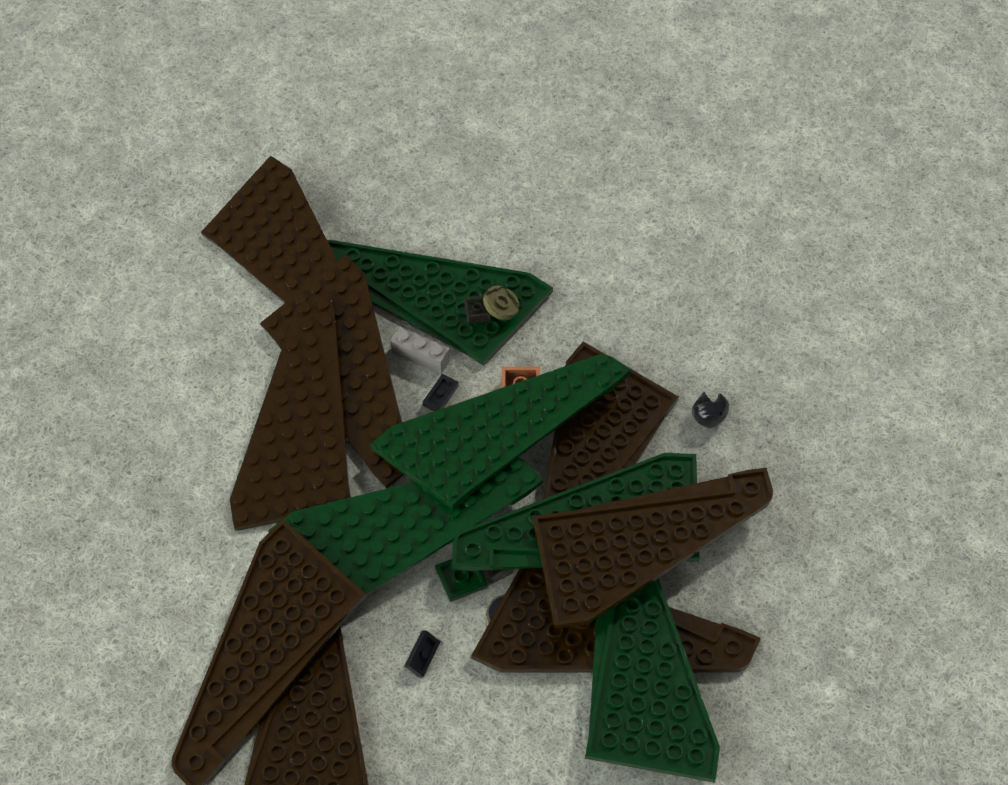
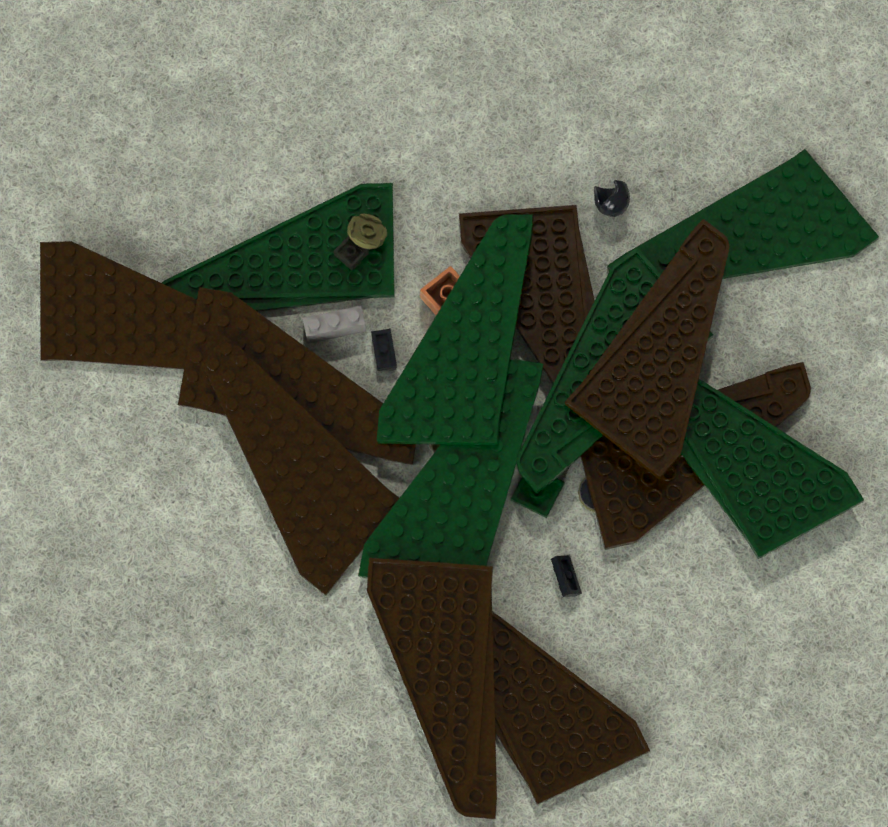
camera: 40 degrees left, 15 degrees up
none -> dark green wing [607,149,879,279]

